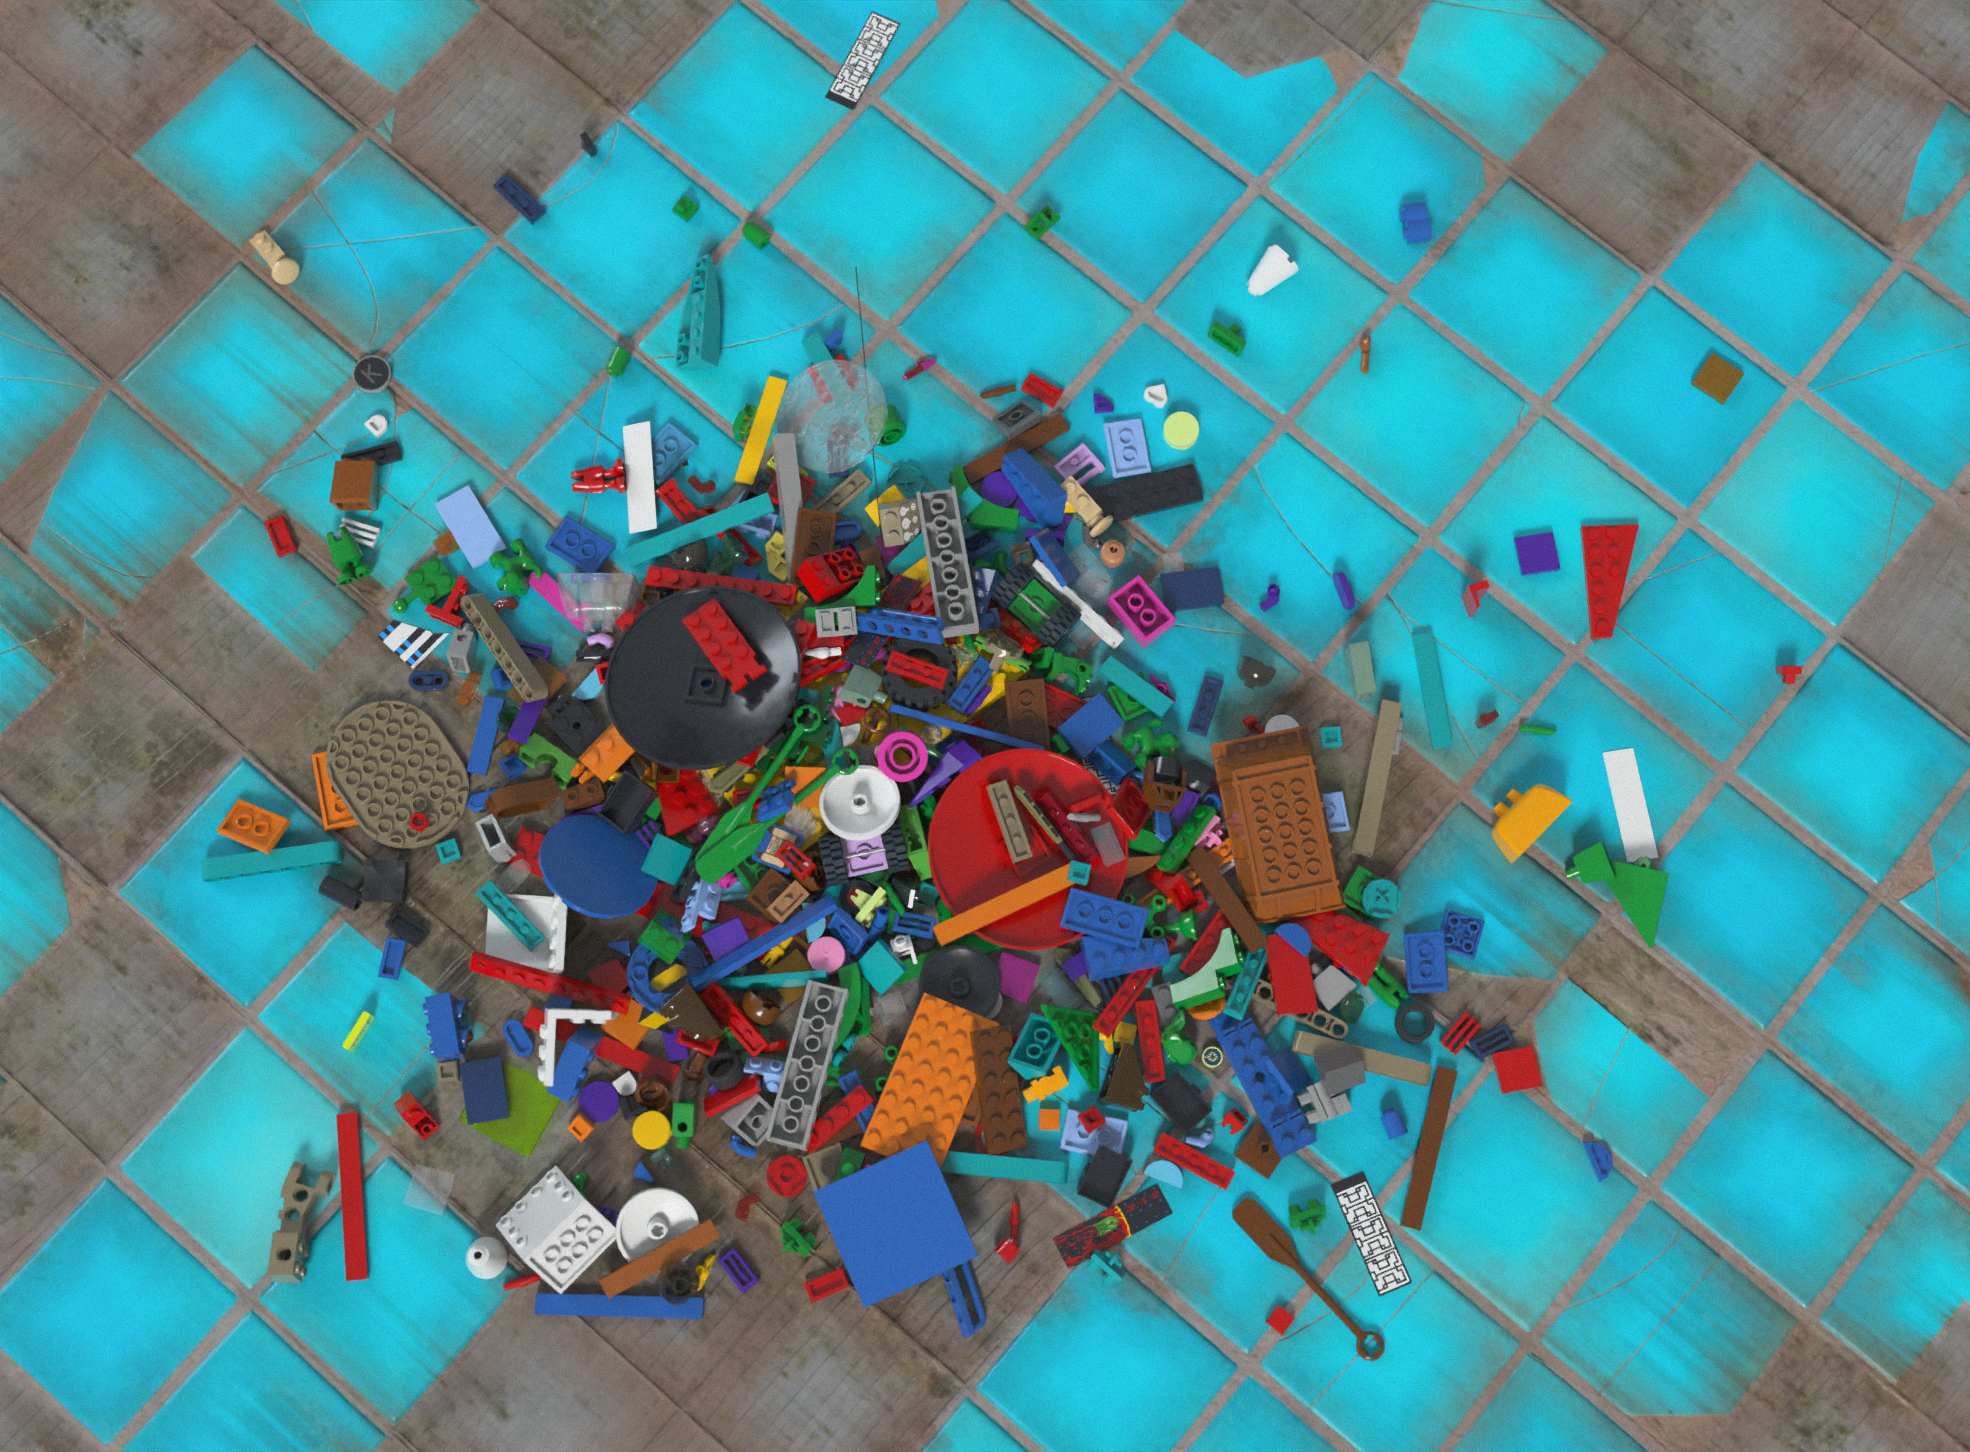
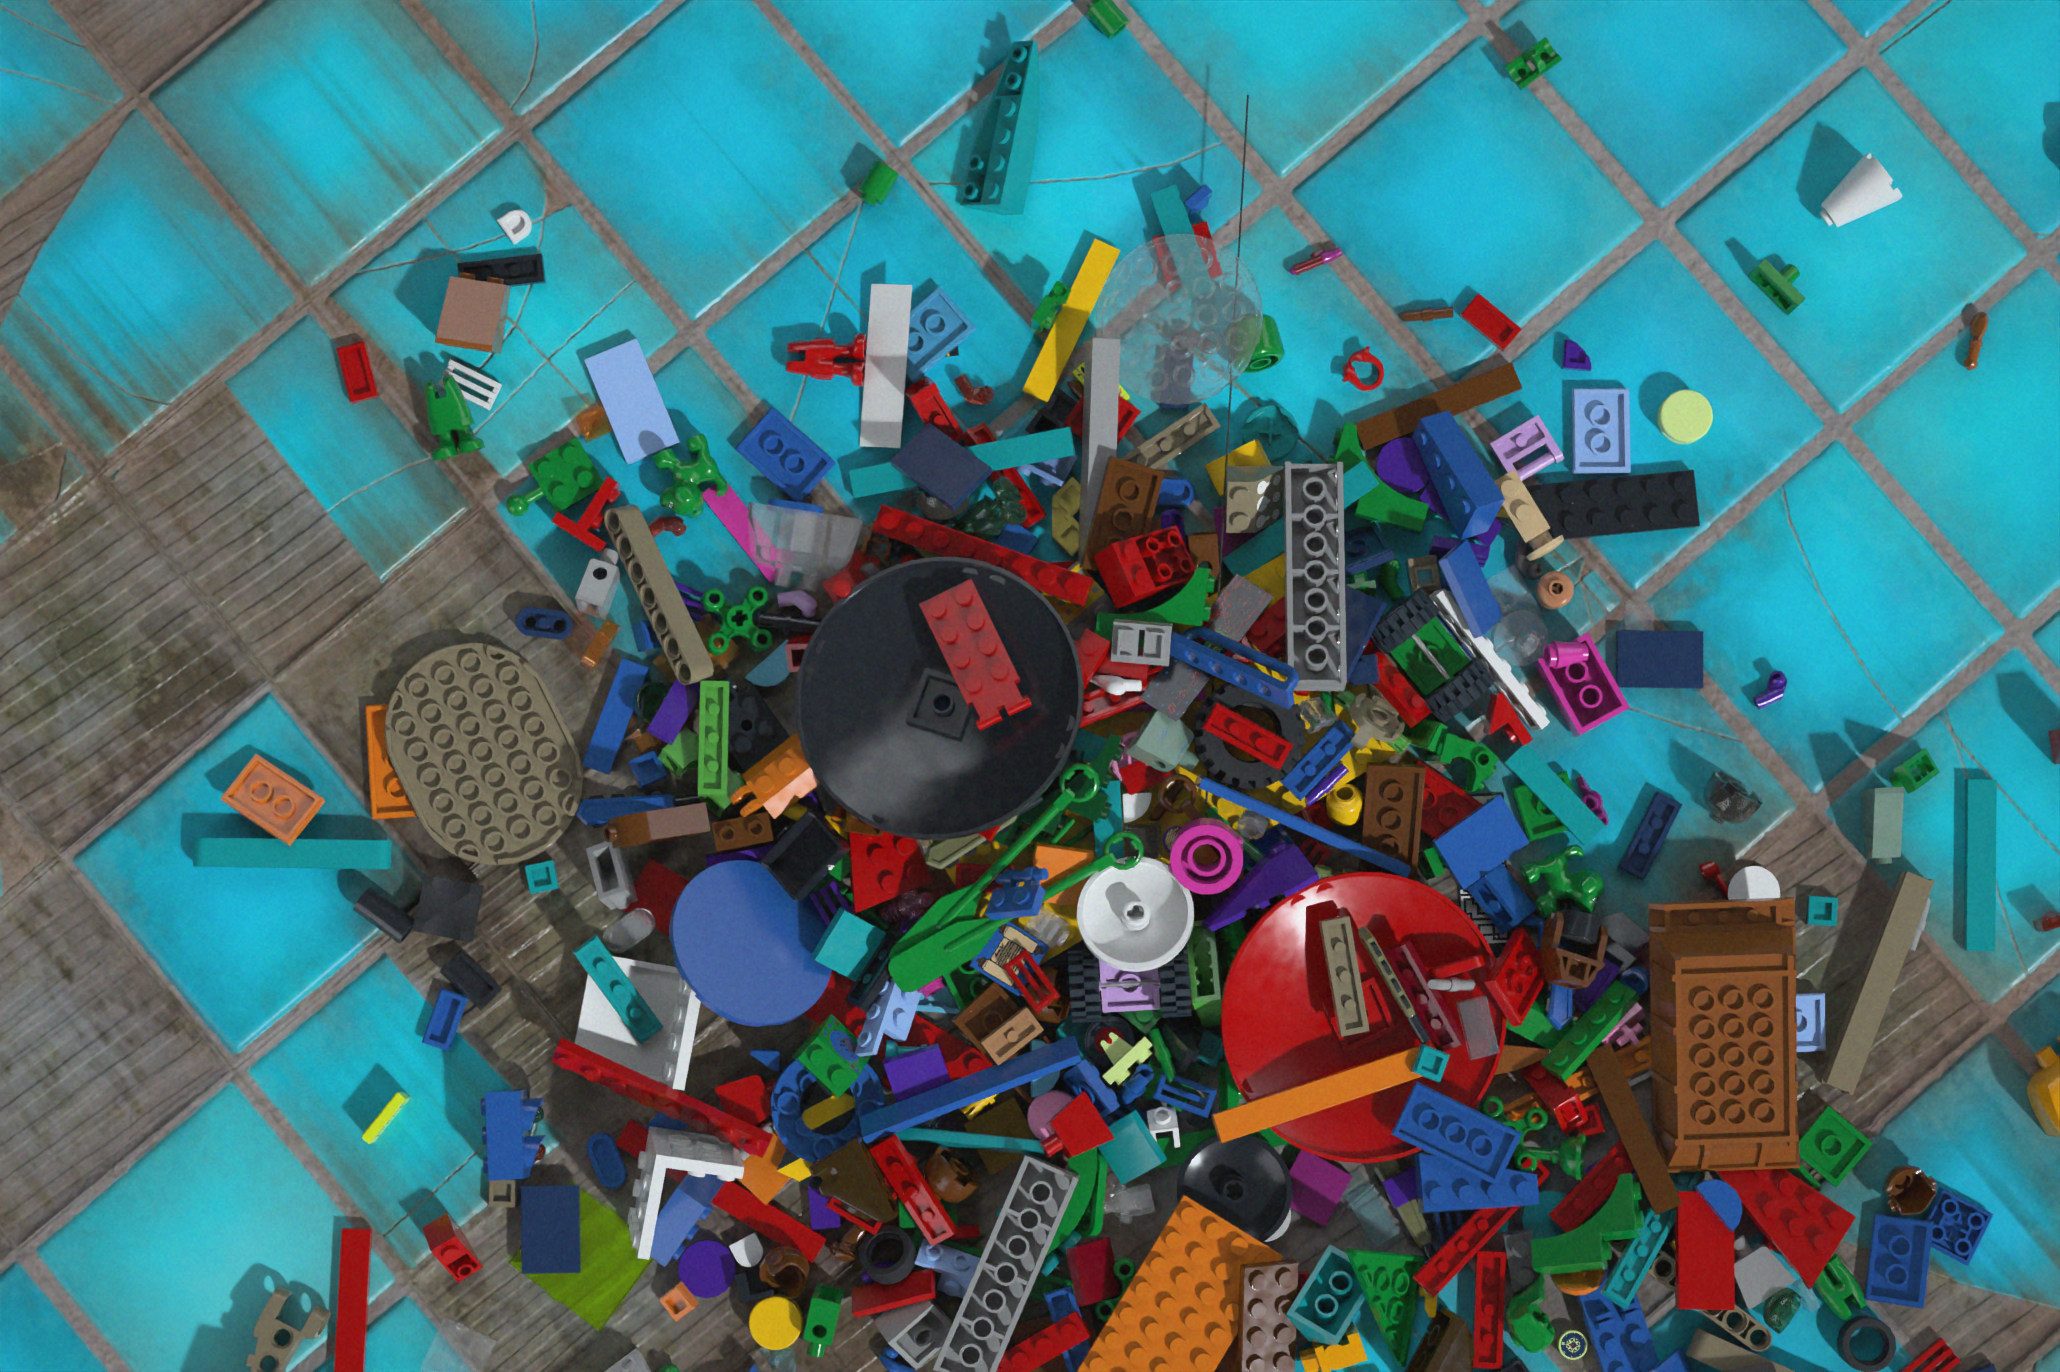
camera: 10 degrees right, 10 degrees up
black tile [352,355,392,393] -> none
sticker [377,620,449,669] -> none
red plate [409,813,429,832] -> none
dark grey slope [992,399,1041,442] -> none
yellow plate [1113,1022,1137,1046] -> none
white tile [1144,384,1167,408] -> none
dark purple tile [1333,571,1355,610] -> none
teal tile [1361,878,1402,919] -> none
none -> bright green plate [698,681,730,797]
none -> green gear [701,585,773,656]
none -> dark blue tile [890,423,992,511]
none -> red torso [1039,1091,1114,1159]
none -> dark red tile [1066,1237,1121,1307]
none -> yellow head [1326,783,1364,826]
none -> red piece [1342,346,1384,391]
none -> red slope [1483,690,1533,746]
none -> dark pink cone [1543,641,1588,669]
none -> reddish brown cap [1883,1165,1937,1215]
none -> green tile [1889,748,1940,794]

